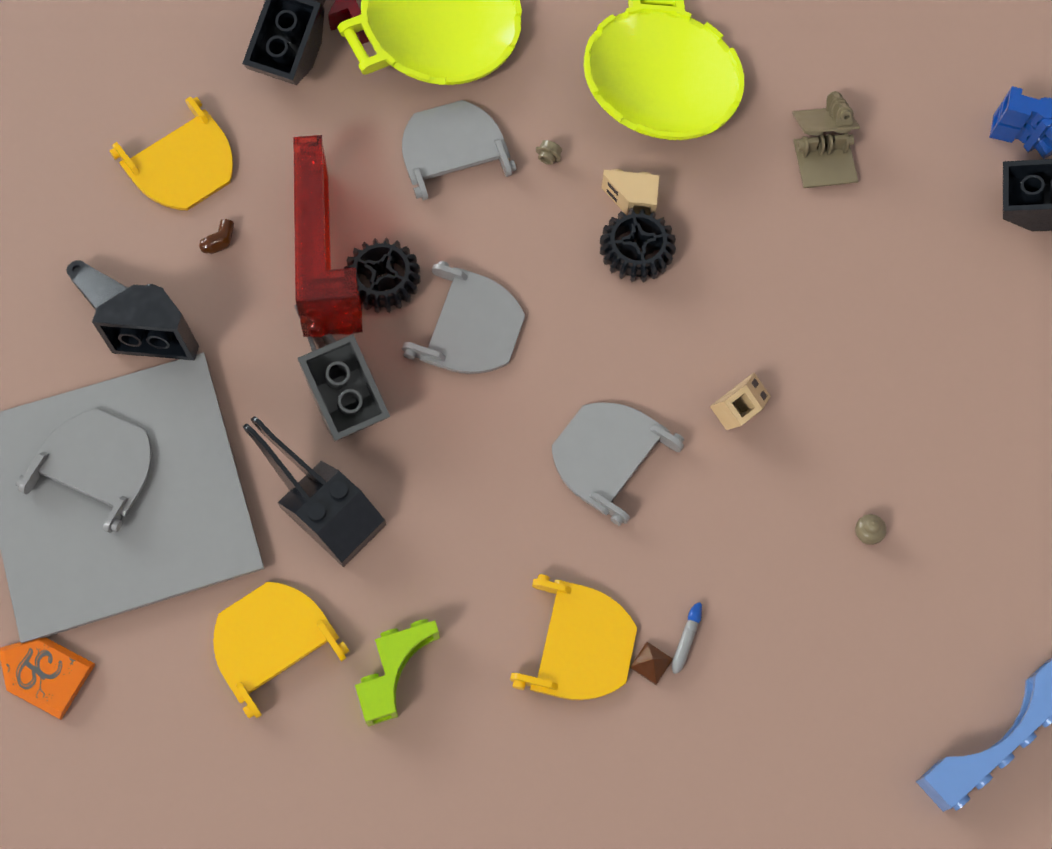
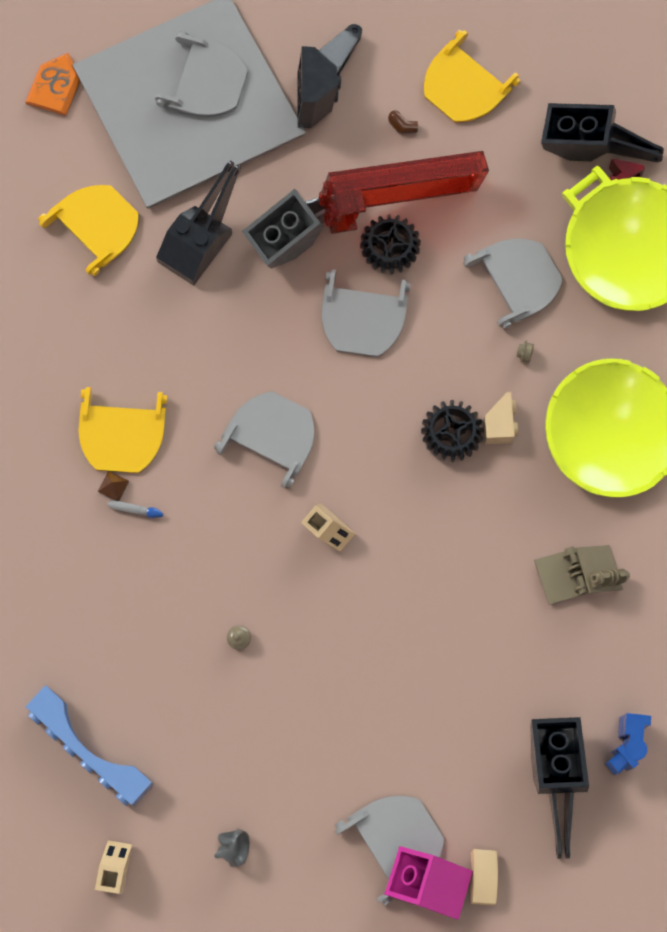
camera: 85 degrees right, 5 degrees up
lime arch [355,619,440,727] -> none

